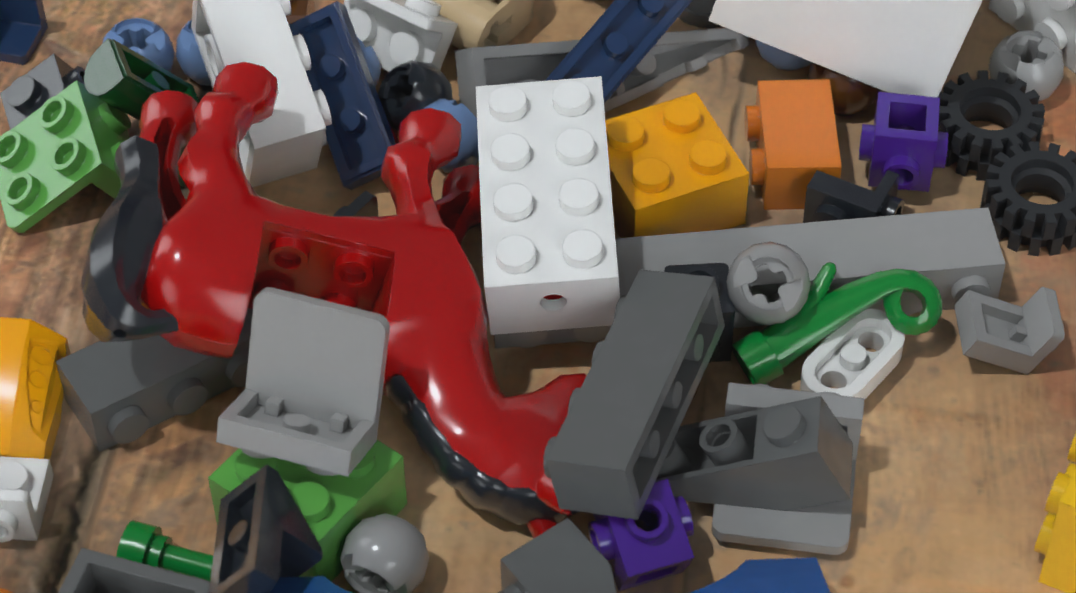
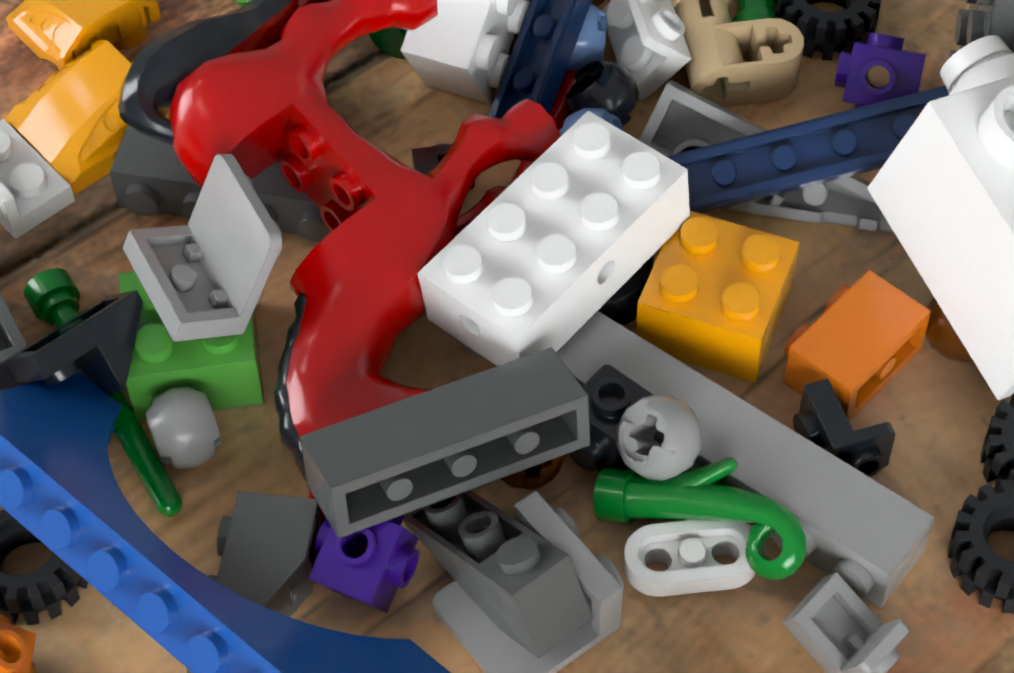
camera: 45 degrees right, 5 degrees up
dark purple brick [858,92,948,192] -> none

